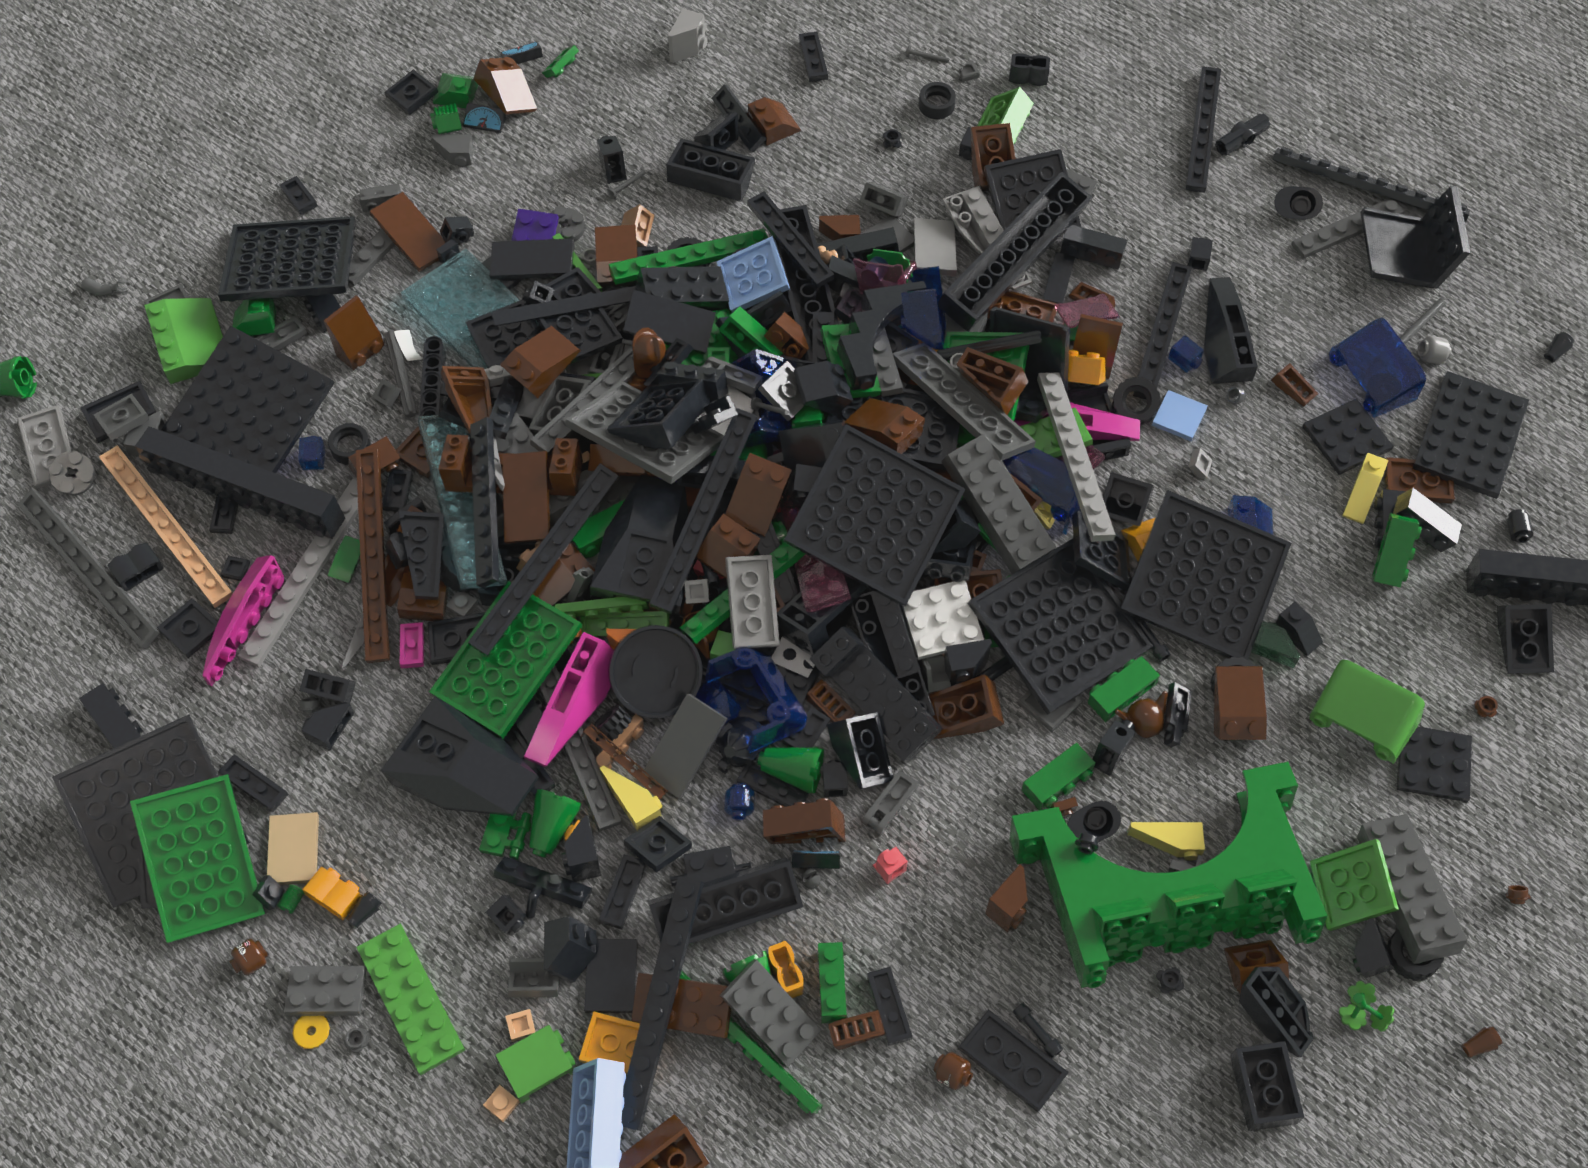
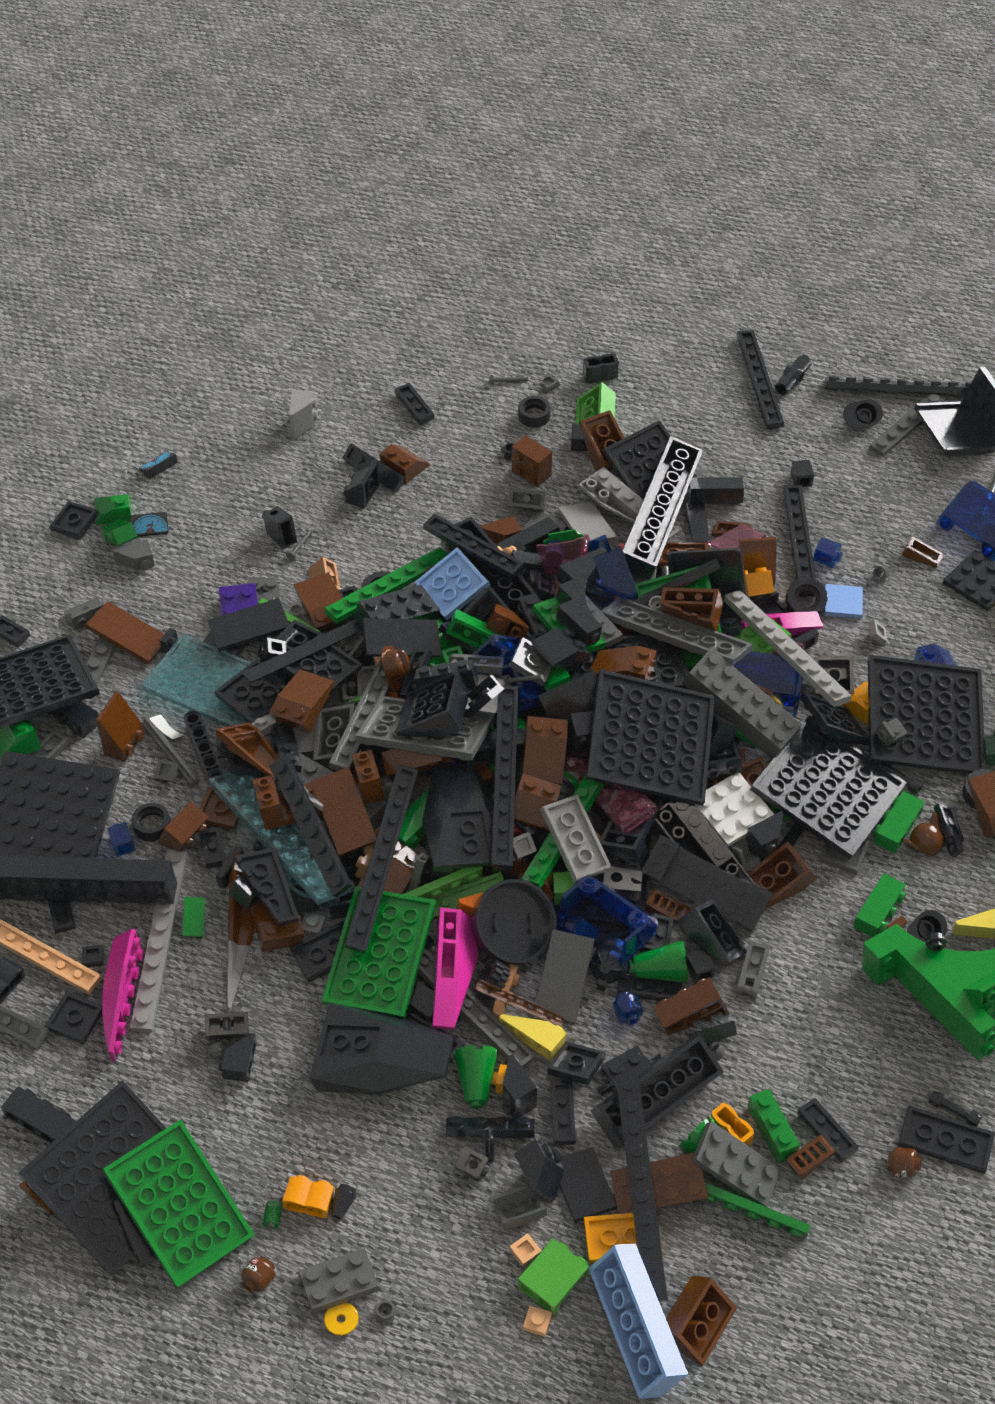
camera: 20 degrees left, 10 degrees down
black plate [218,754,289,812] -> none
black plate [252,875,285,910] -> none
tan tile [267,812,319,885] -> none
reddish brown plate [356,448,390,663] -> none
bright green plate [356,923,465,1075] -> none
dark pink plate [400,622,424,668] -> none
black brick [440,216,474,243] -> none
slope [473,57,537,114] -> none
green plate [479,812,532,860] -> none
green plate [542,45,579,78] -> none
black slope [666,138,755,202] -> none
coral brick [873,847,908,884] -> none
reddish brown slope [985,864,1028,933] -> none
black torso [1092,720,1135,776] -> none
black wedge [1204,277,1258,384] -> none
none -> reddish brown brick [511,435,552,487]
none -> dark grey bracket [876,717,908,746]

